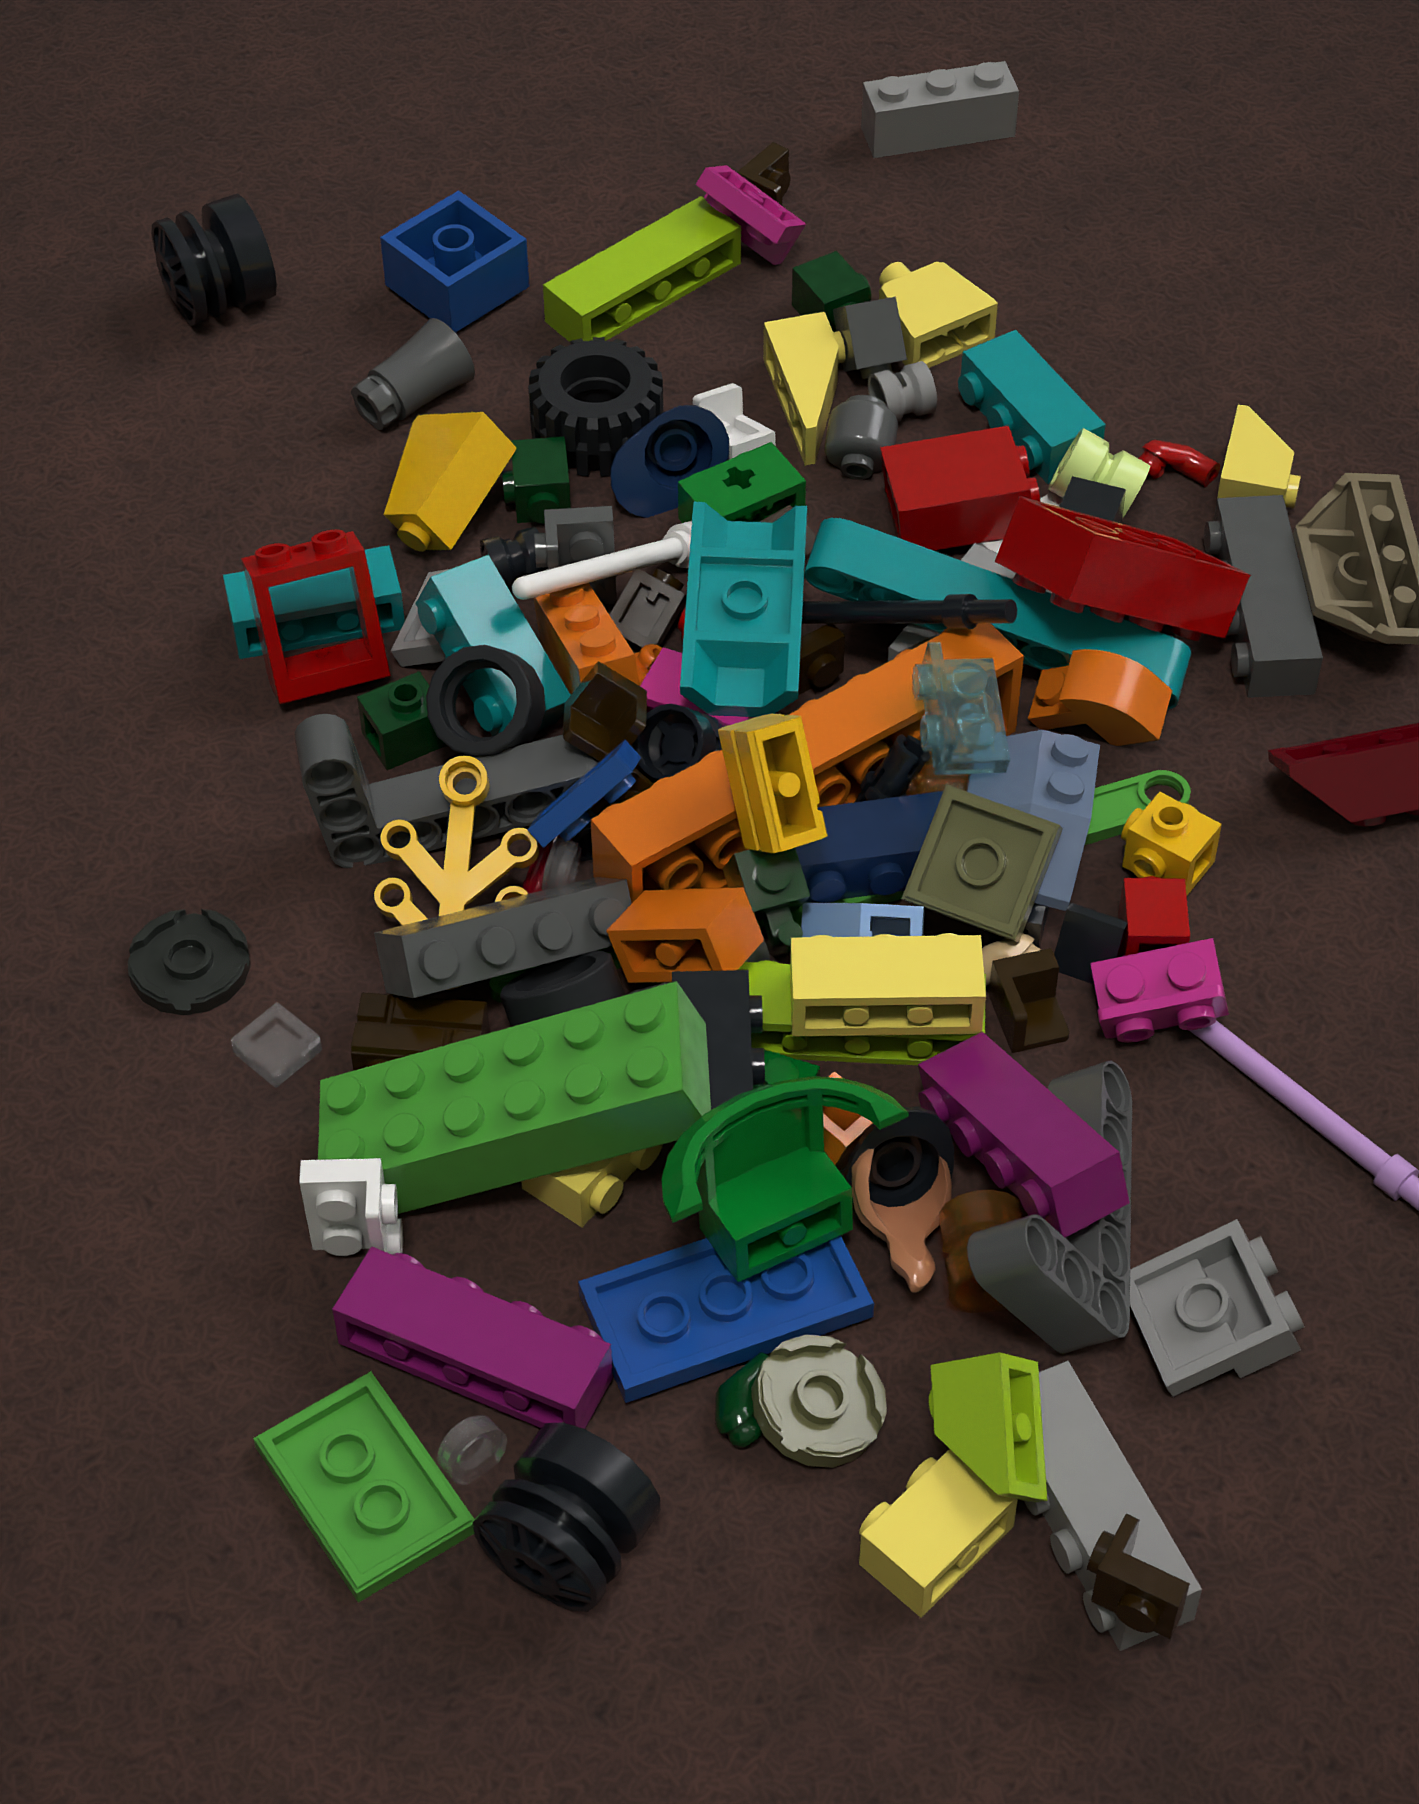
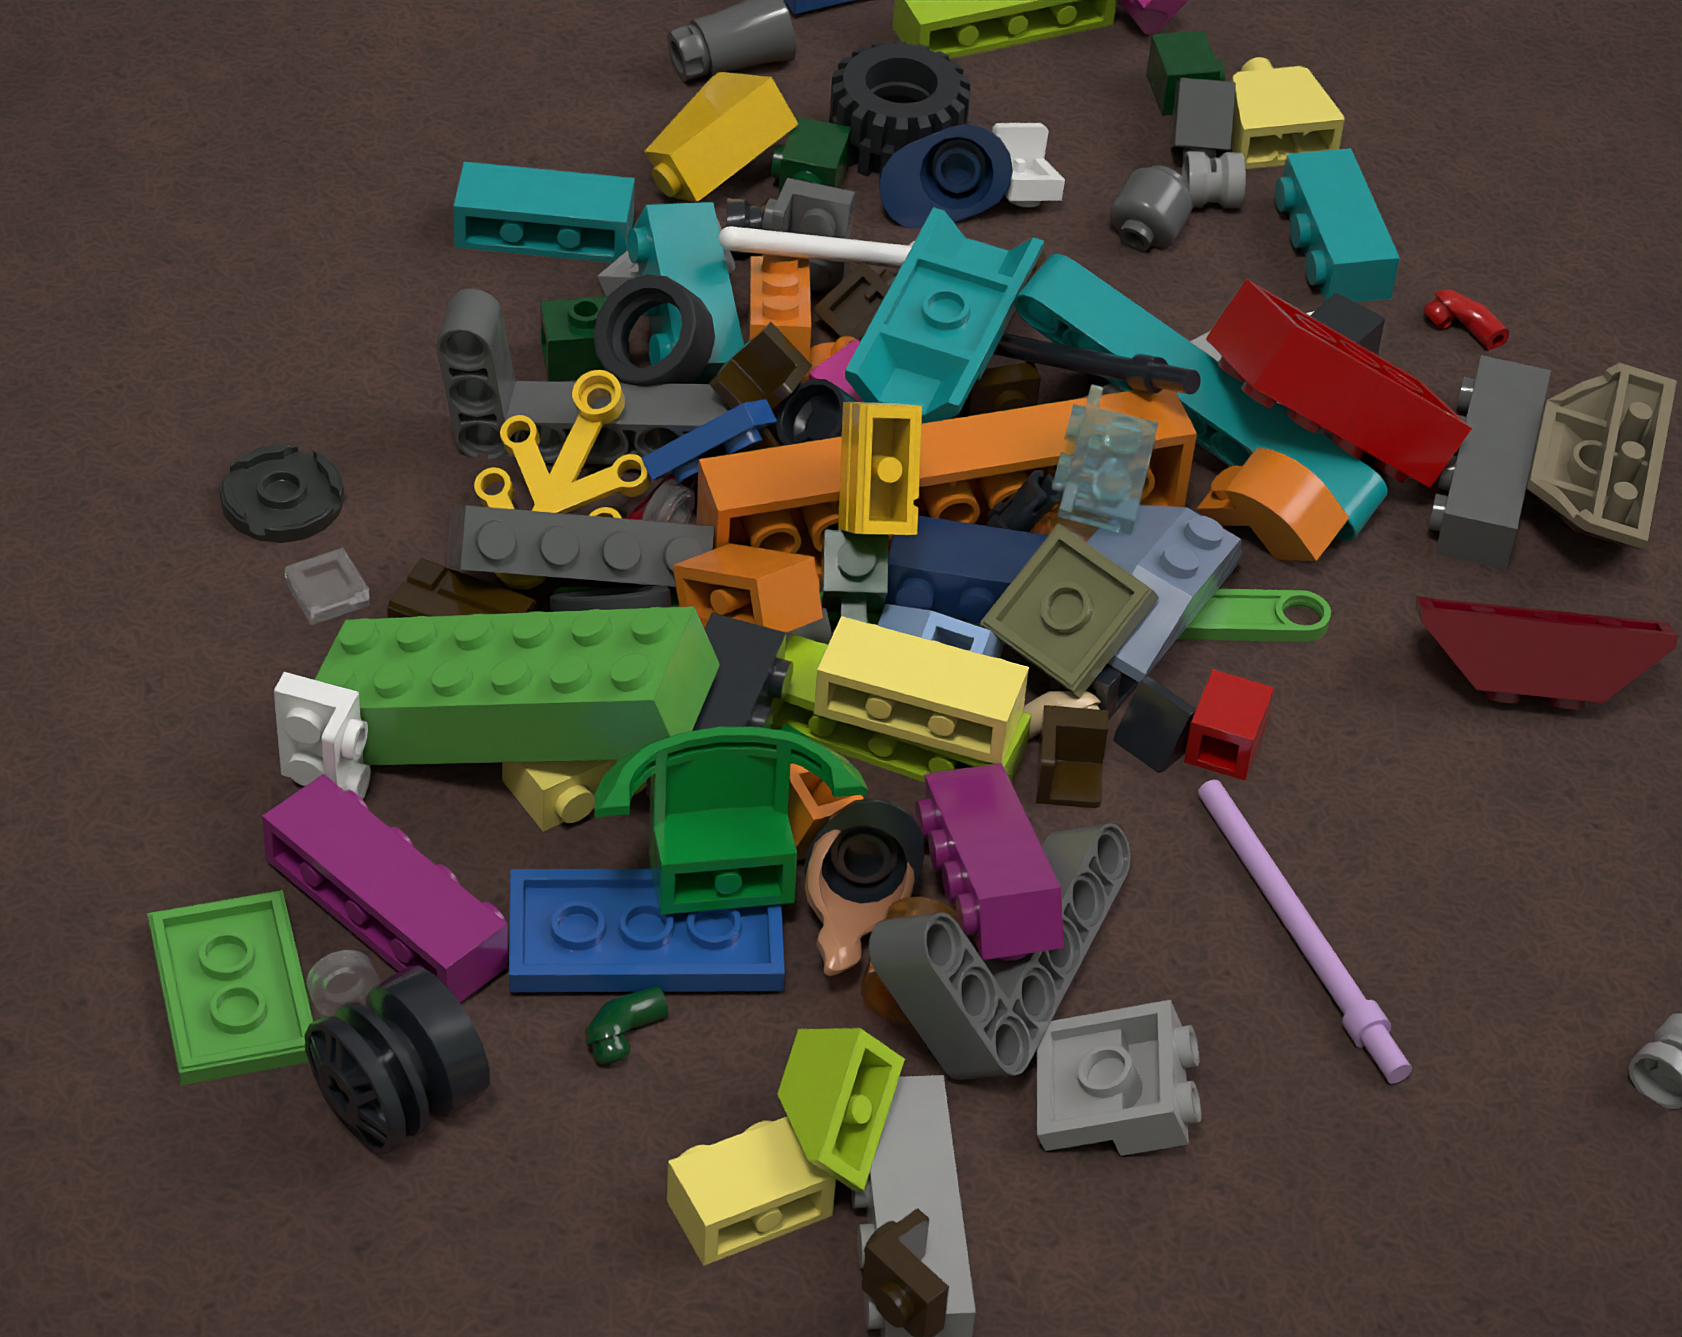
camera: 15 degrees right, 5 degrees down
red window [241,530,390,704] -> none
green brick [678,442,806,523] -> none
tile [751,1335,887,1468] -> none
light yellow slope [763,312,845,466] -> none
red brick [880,425,1040,551] -> none
yellowish green wheel [1048,428,1151,519] -> none
dark pink bracket [1091,938,1229,1043] -> none
yellow brick [1121,792,1222,895] -> none
light yellow slope [1217,404,1301,509] -> none

